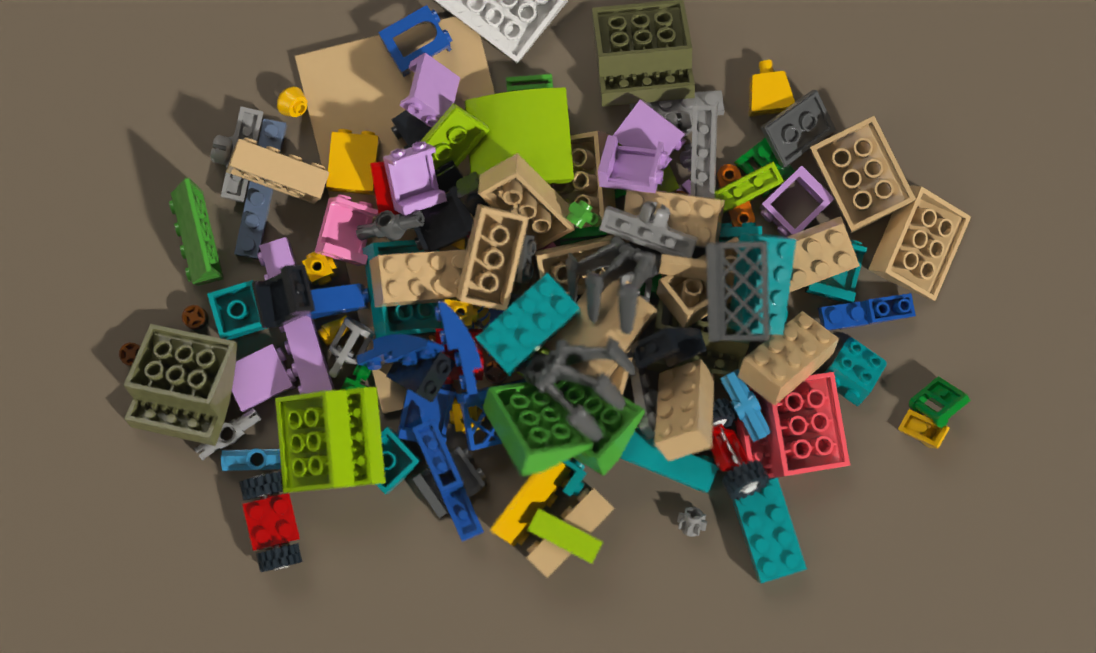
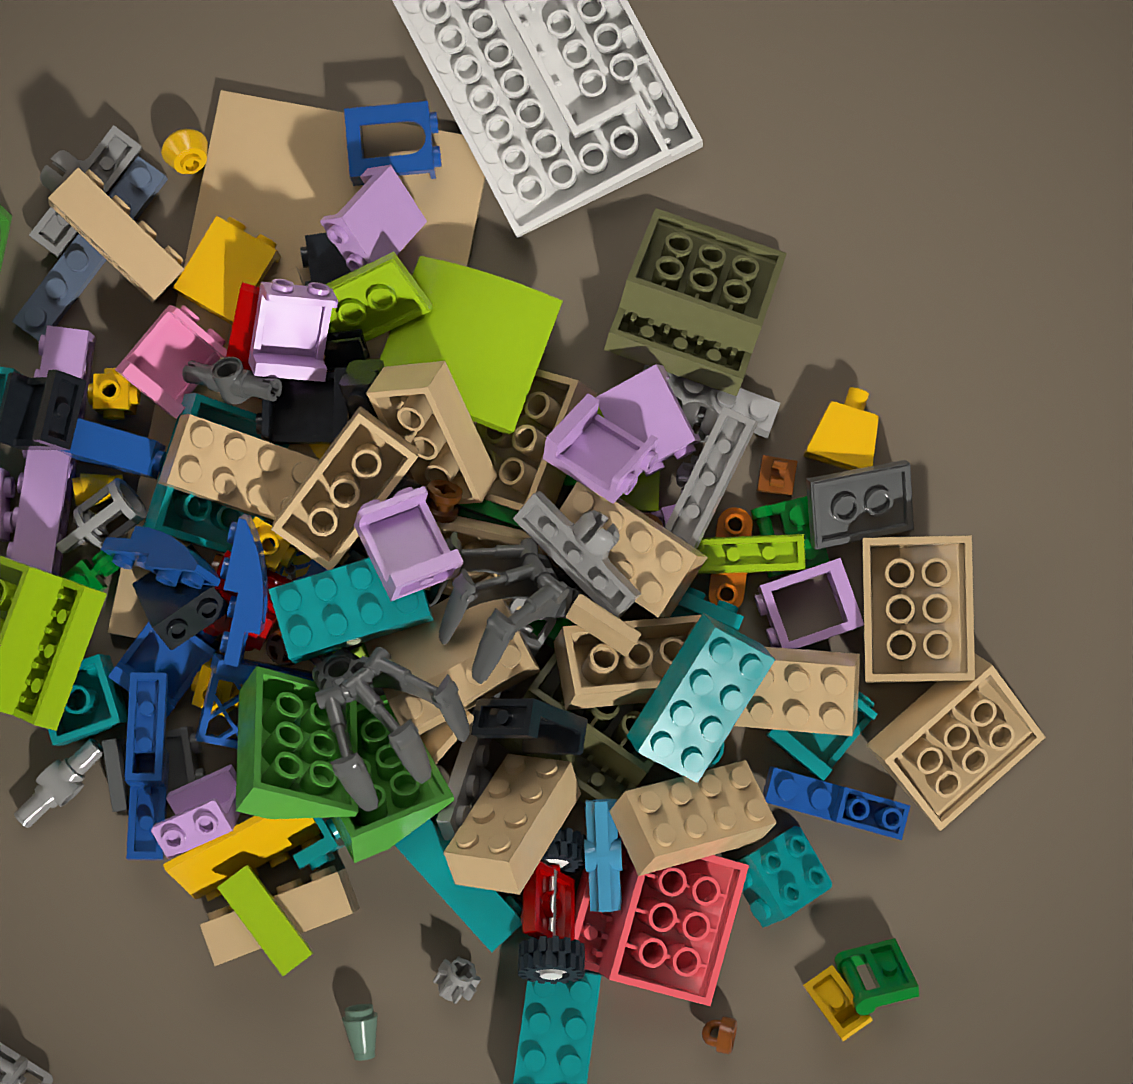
camera: 30 degrees right, 0 degrees up
bright green tile [506,74,553,92] -> none
bright green plate [566,200,602,229] -> none
dark grey fence [706,242,770,341] -> none
none -> light grey pin [14,738,104,828]
none -> lavender panel [151,764,241,859]
none -> sand green cone [342,1004,378,1061]
none -> lavender panel [354,486,464,601]
none -> reddish brown wheel [426,480,463,523]
none -> dark orange tile [702,1016,737,1054]
none -> dark orange tile [756,455,798,497]

